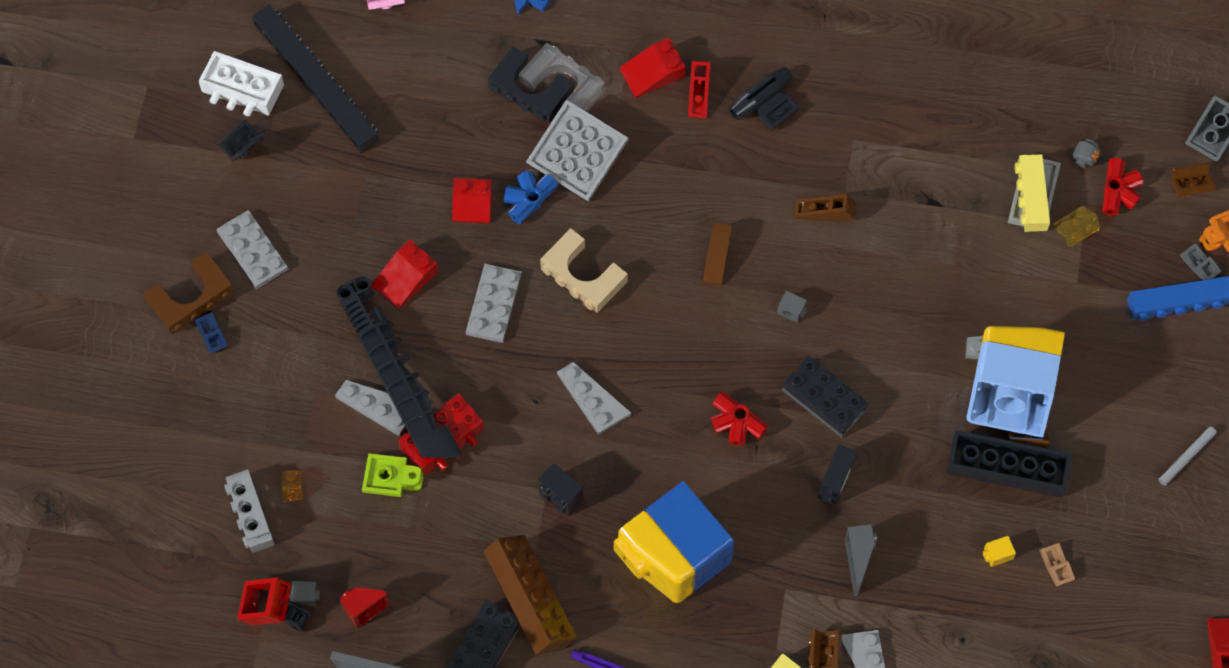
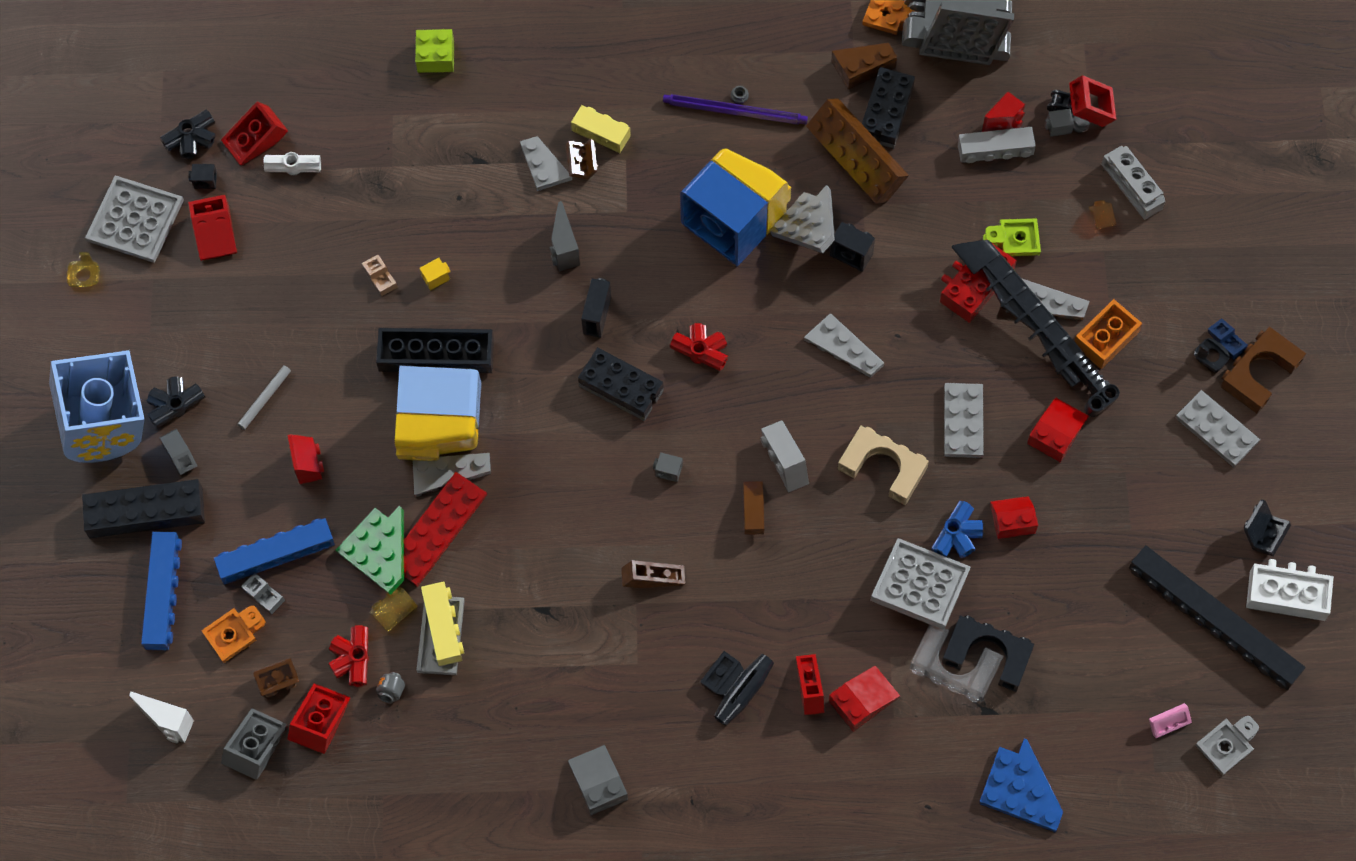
camera: 170 degrees right, 0 degrees up
none -> red slope [287,434,324,484]
none -> red slope [287,683,351,754]
none -> wing [336,506,404,595]
none -> red plate [404,472,488,587]
none -> dark grey slope [568,745,628,815]
none -> light grey wedge [760,420,809,492]
none -> light grey wing [770,185,835,253]
none -> light grey brick [958,127,1035,163]
none -> orange brick [1074,299,1142,369]
none -> black piece [1194,338,1231,372]

